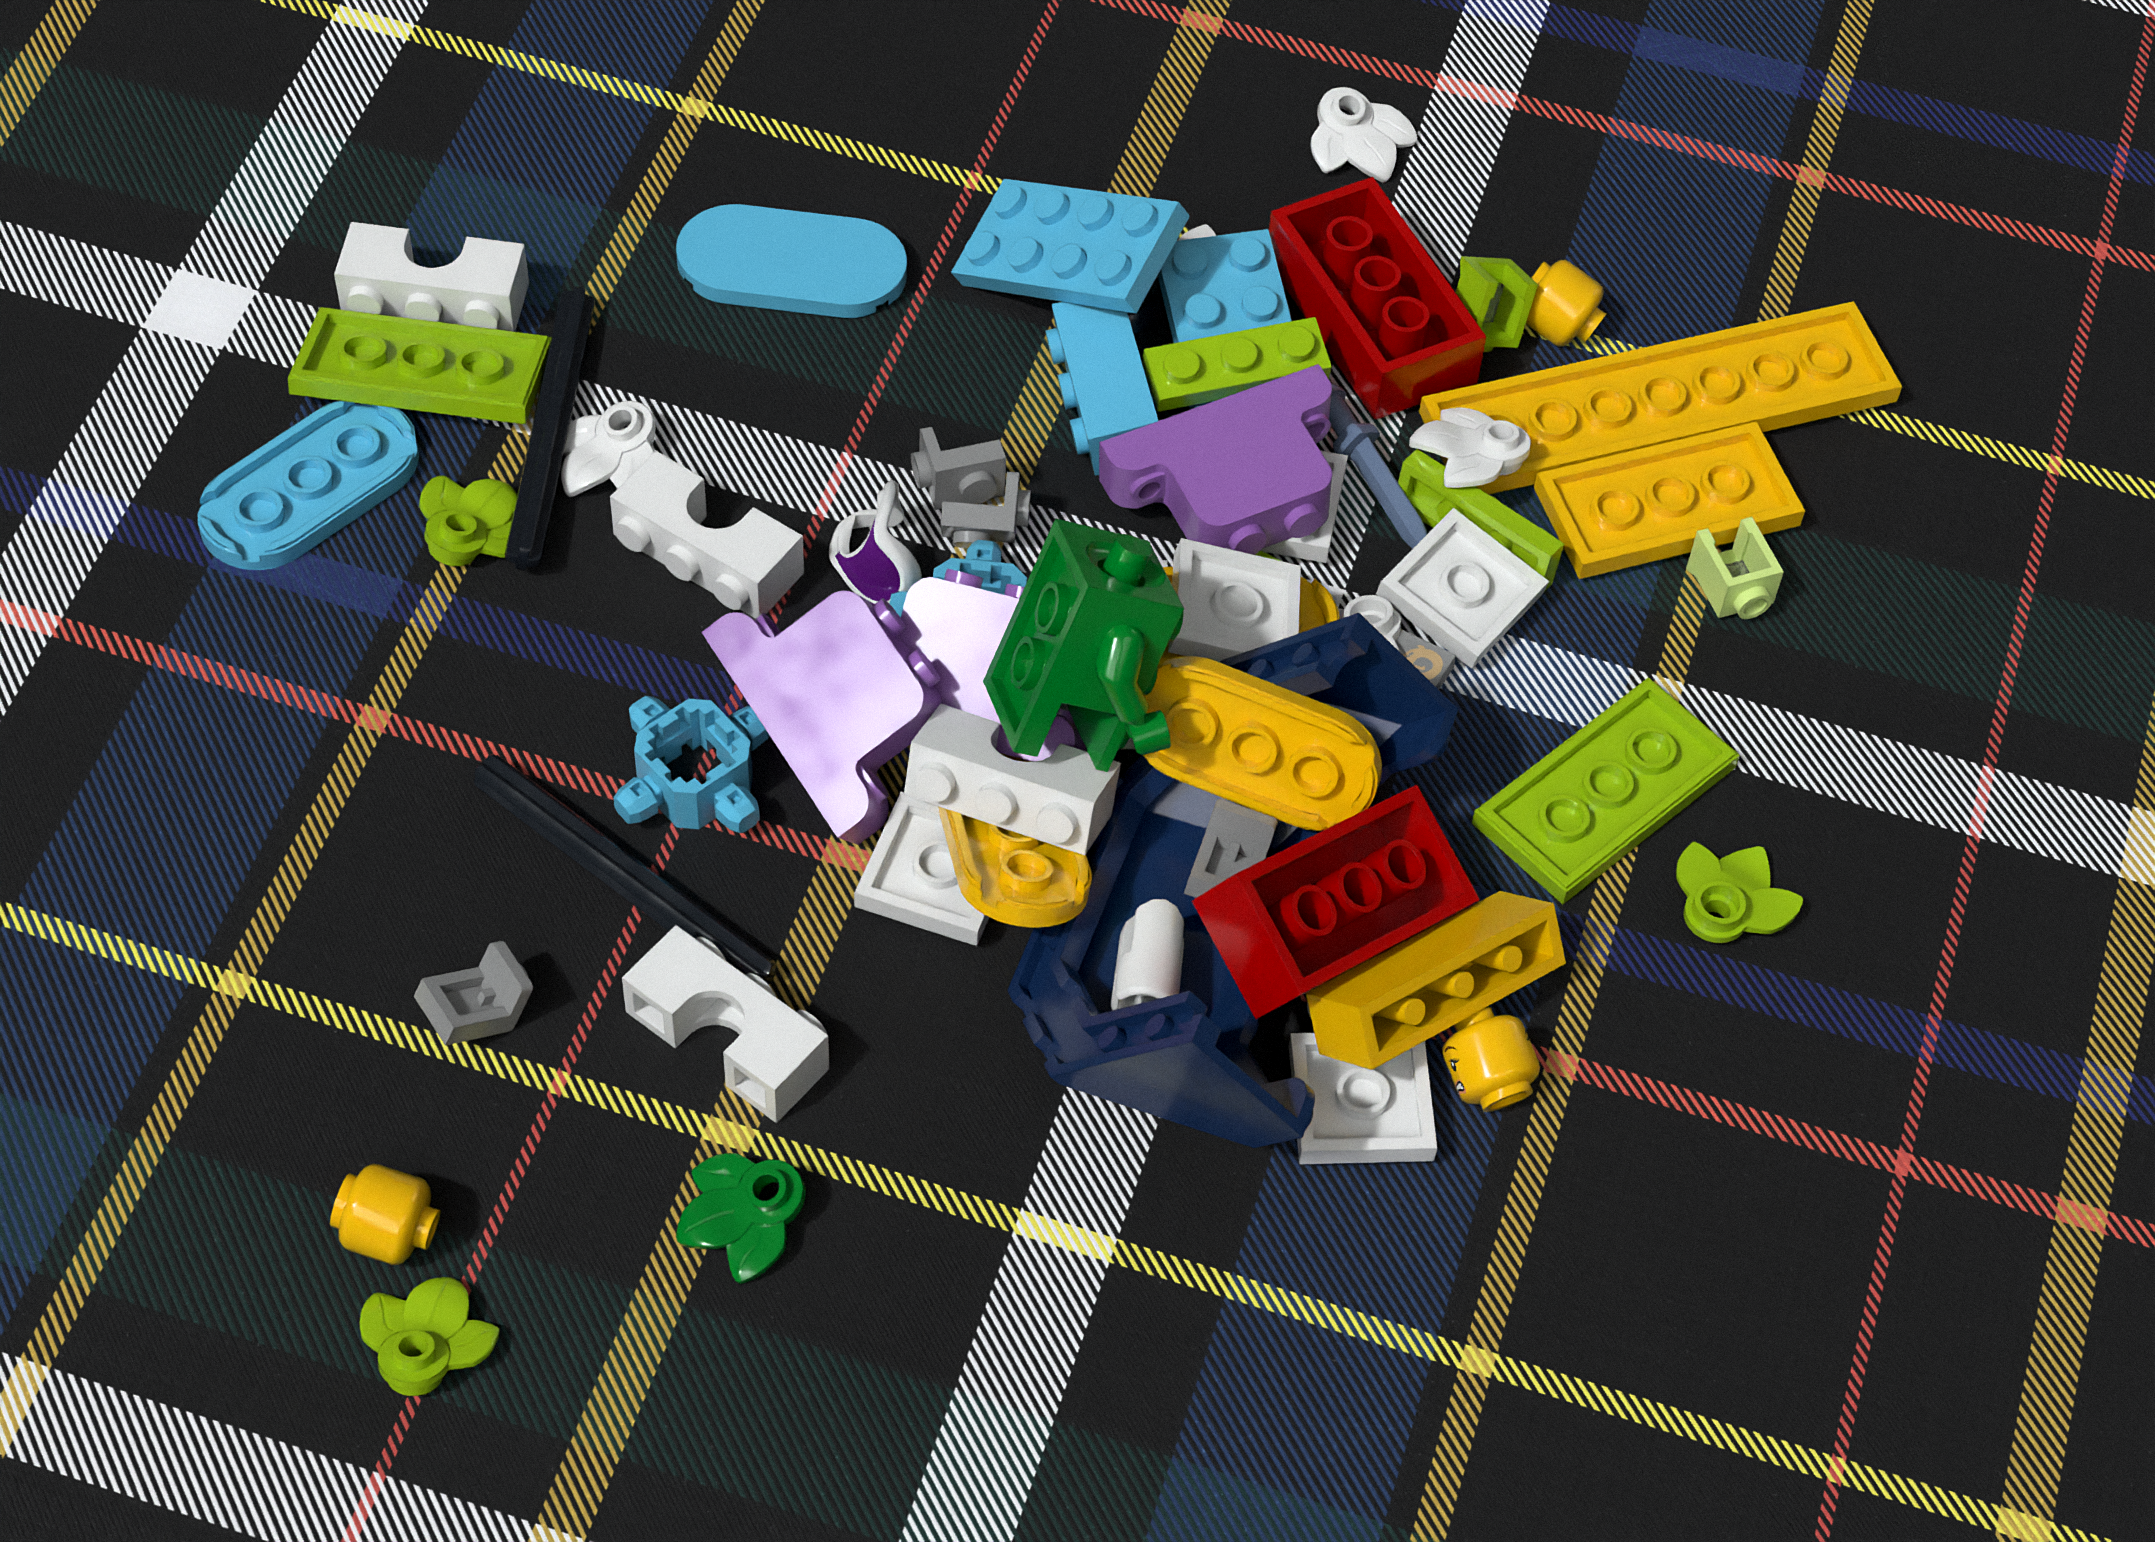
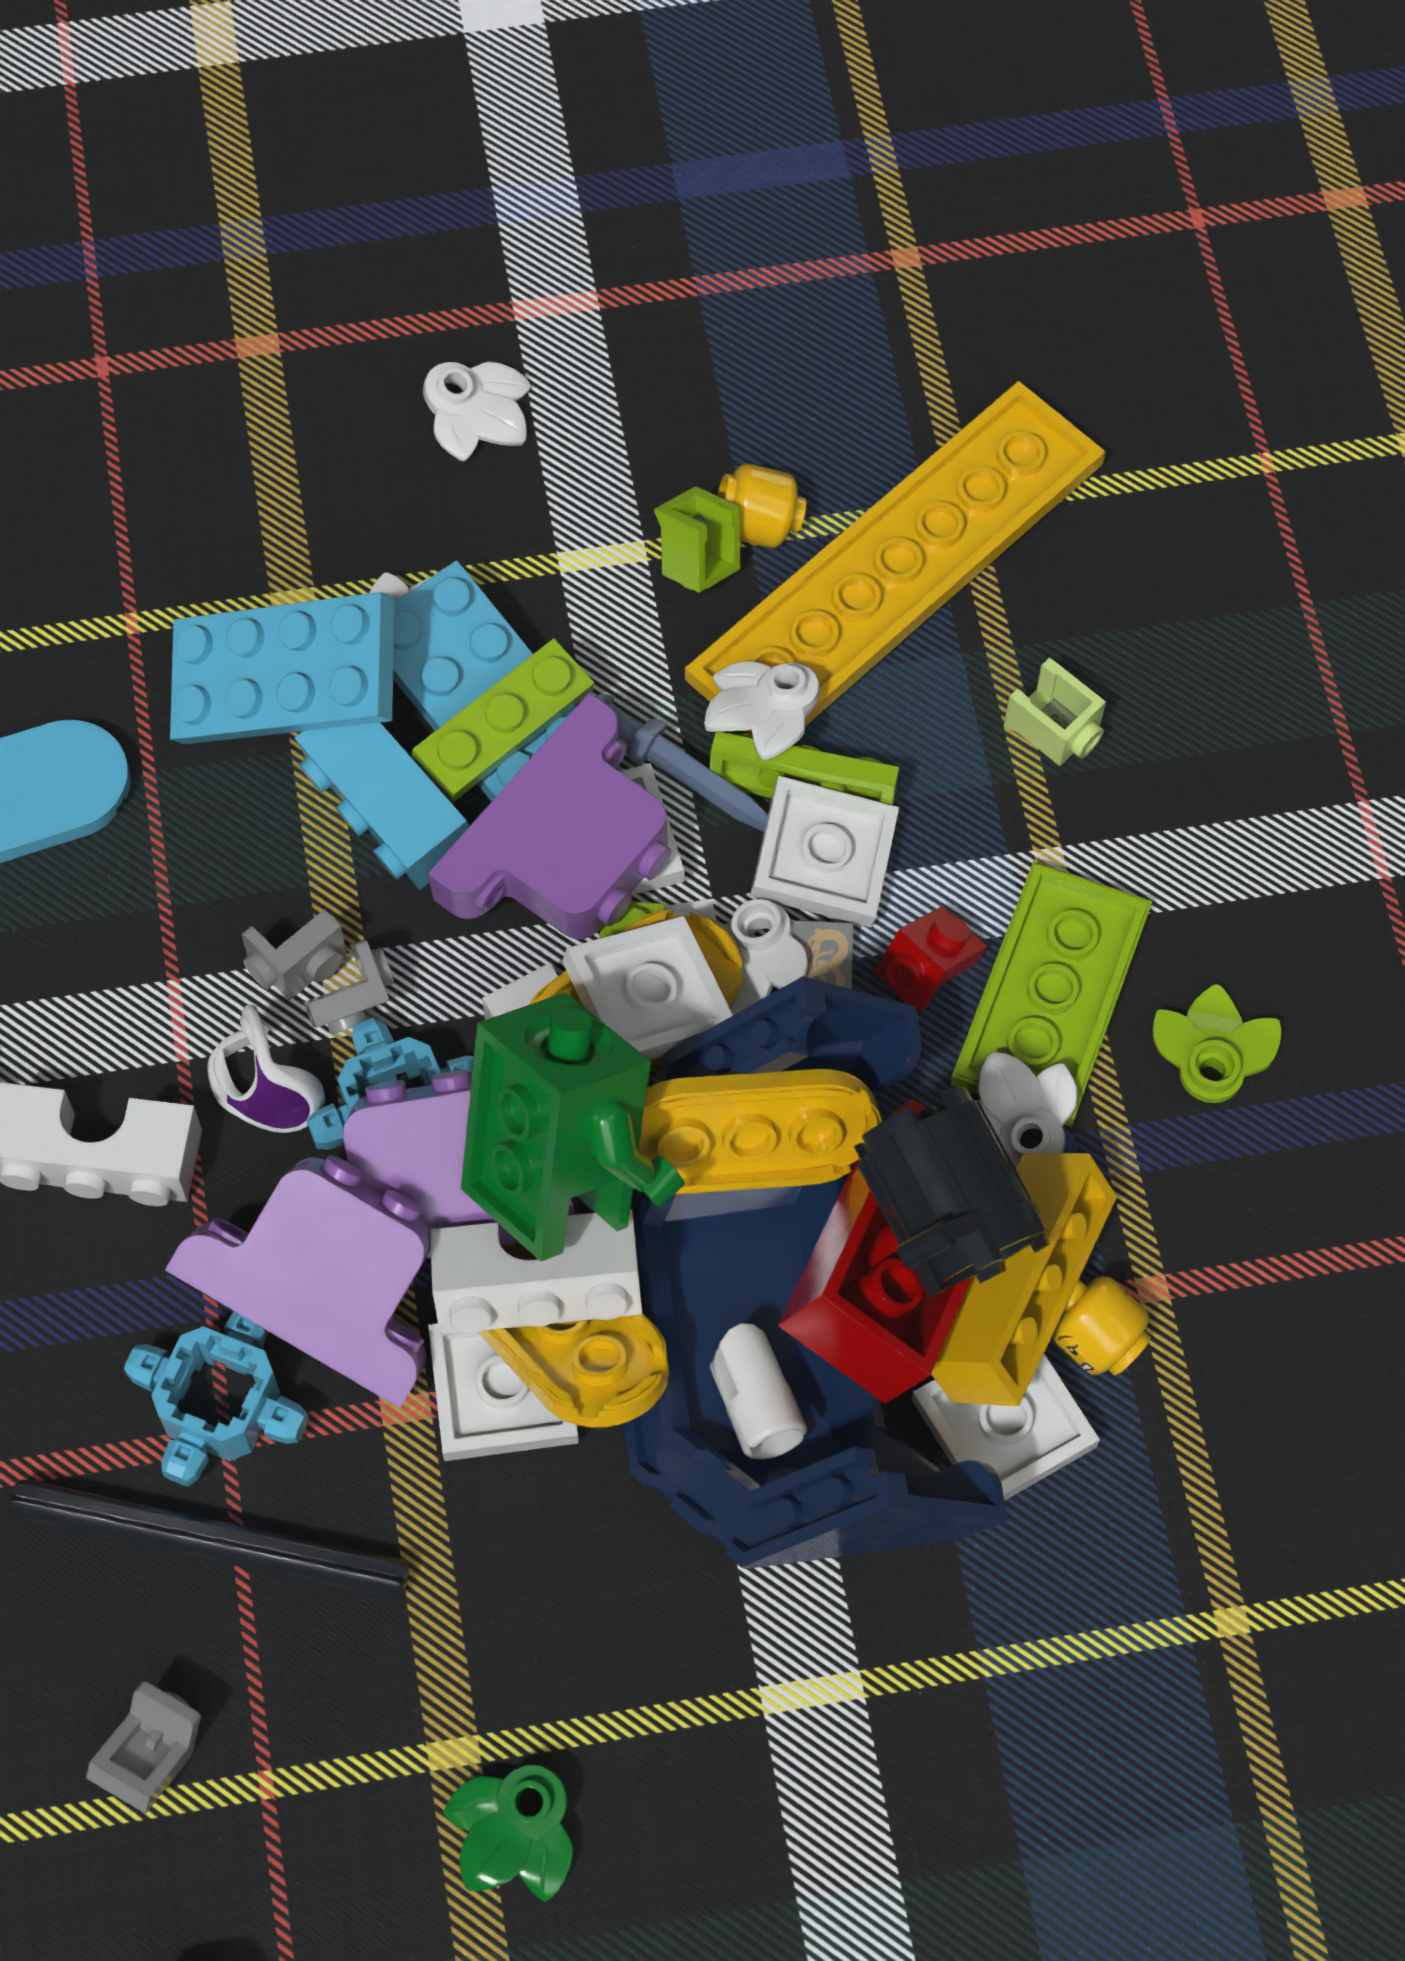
camera: 25 degrees left, 10 degrees up
white arch [622,925,829,1123] -> none
light grey bracket [1184,799,1278,898] -> none
red brick [1269,177,1486,420] -> none
yellow plate [1534,422,1805,579] -> none
none -> black container [853,1086,1050,1298]
none -> red bracket [875,905,987,1012]
none -> white plate [976,1052,1078,1168]

